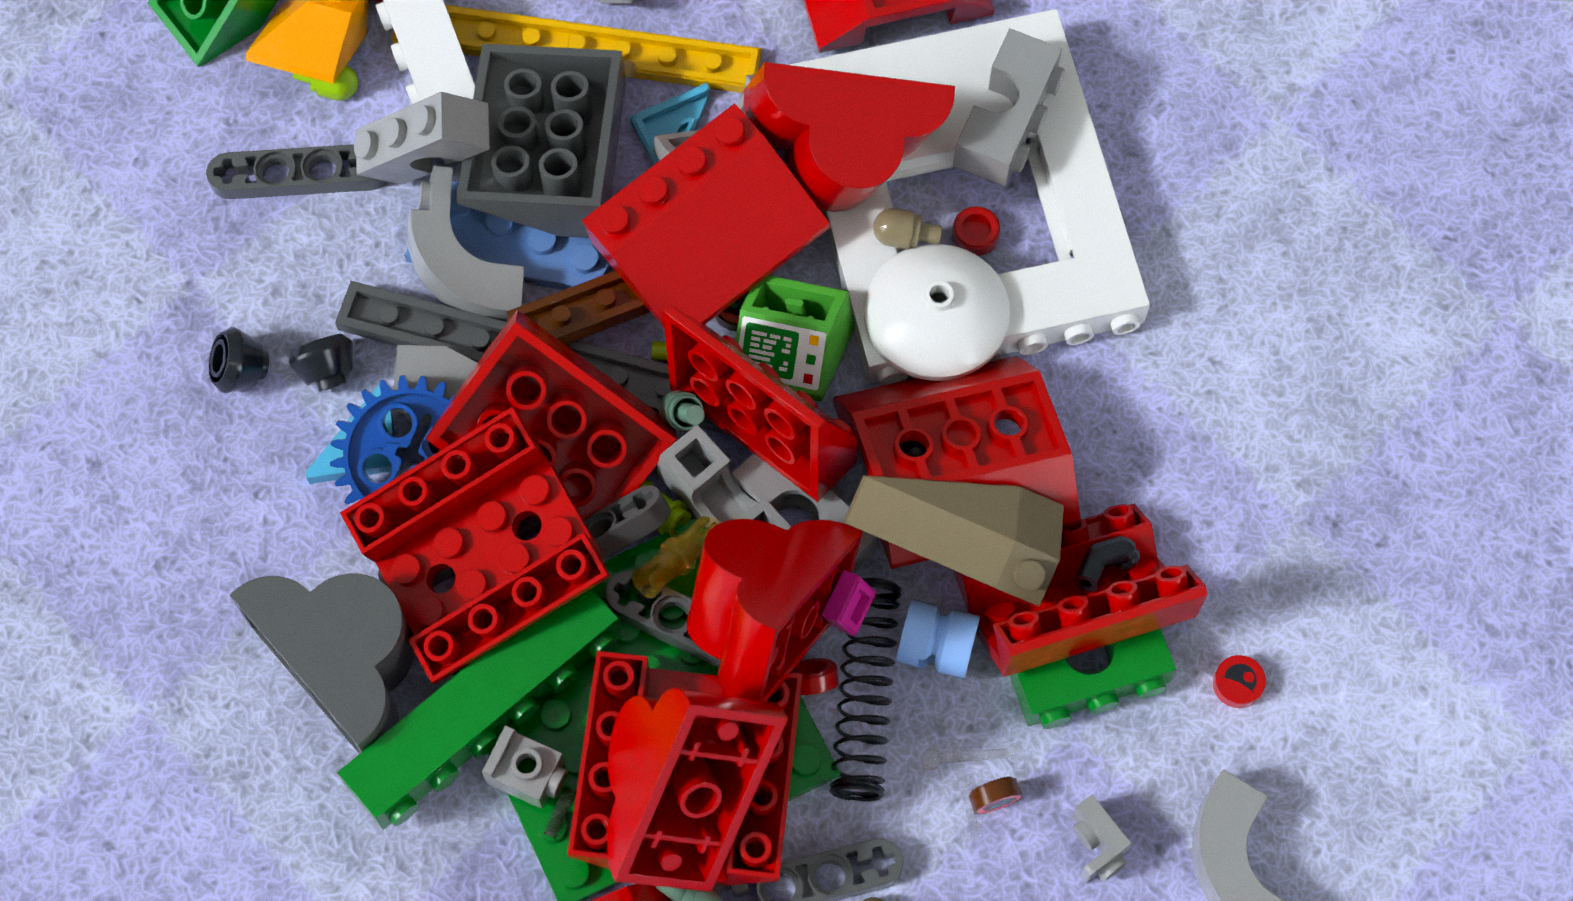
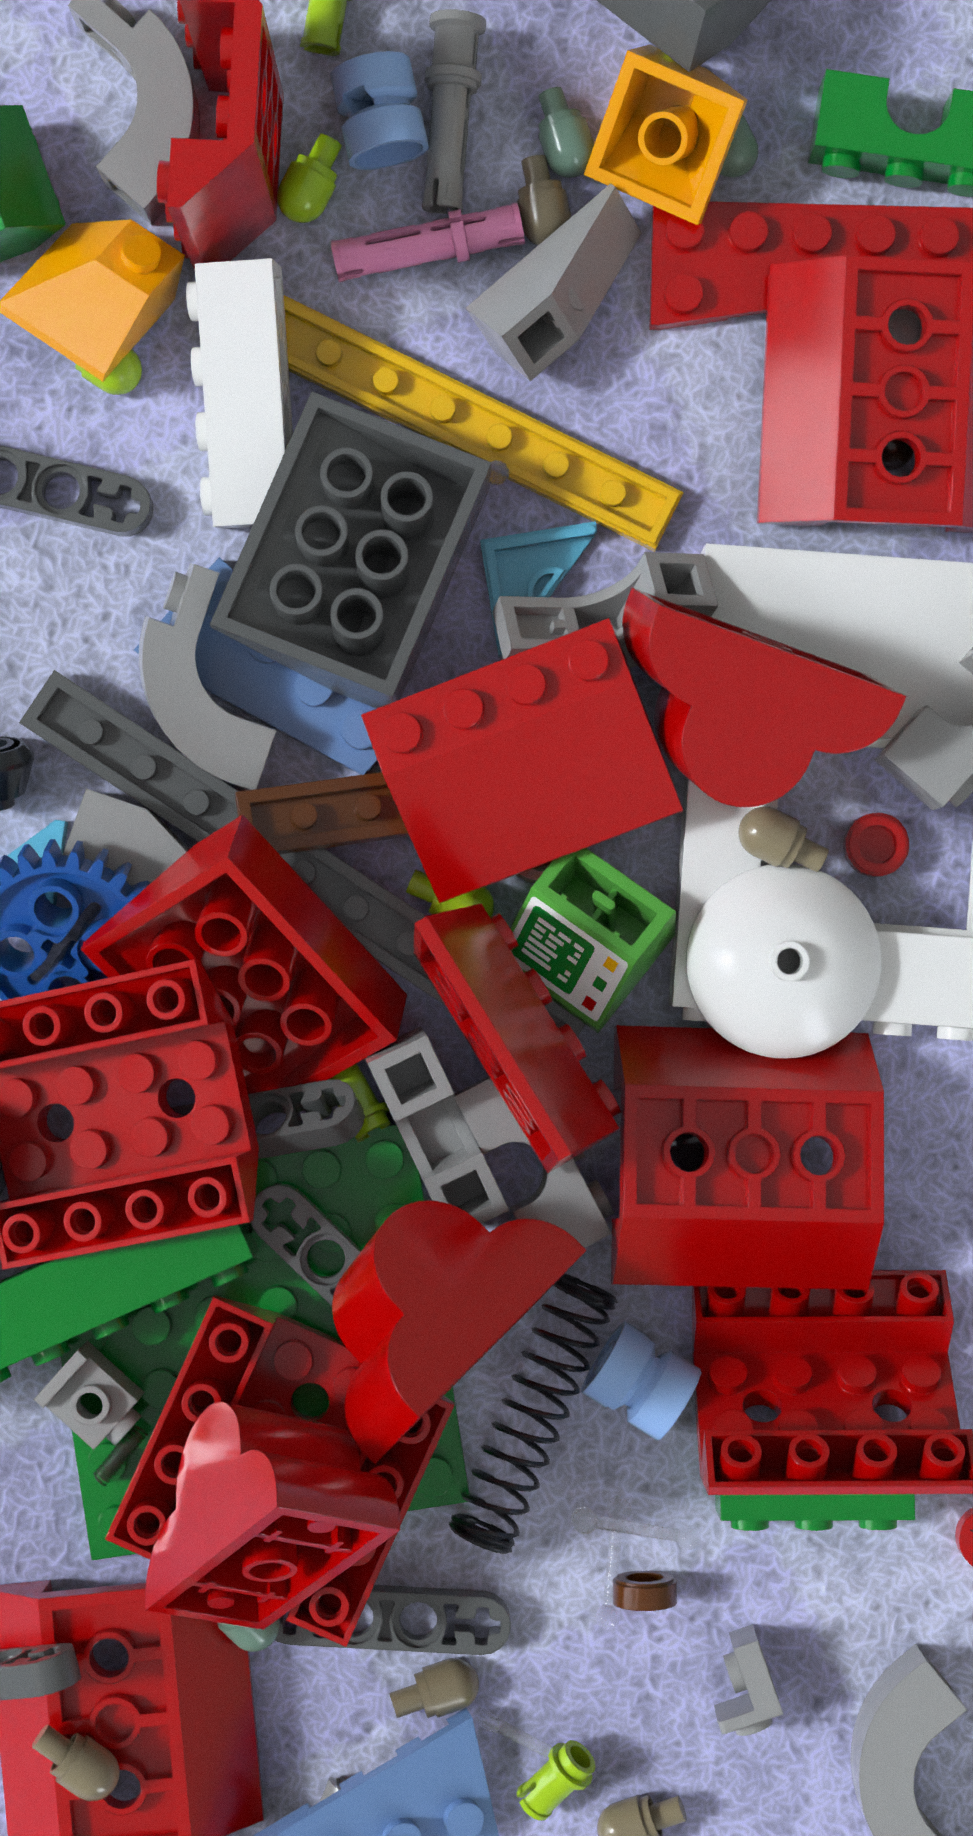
camera: 20 degrees right, 20 degrees up
light grey arch [354,91,489,185] -> none
clear yellow pin [632,516,717,598] -> none
sand green cylinder [658,390,705,432] -> none
red tile [790,658,839,695] -> none
dark pink tile [822,570,876,636] -> none
dark tan wedge [843,475,1064,607] -> none
black arm [1074,536,1140,592] -> none

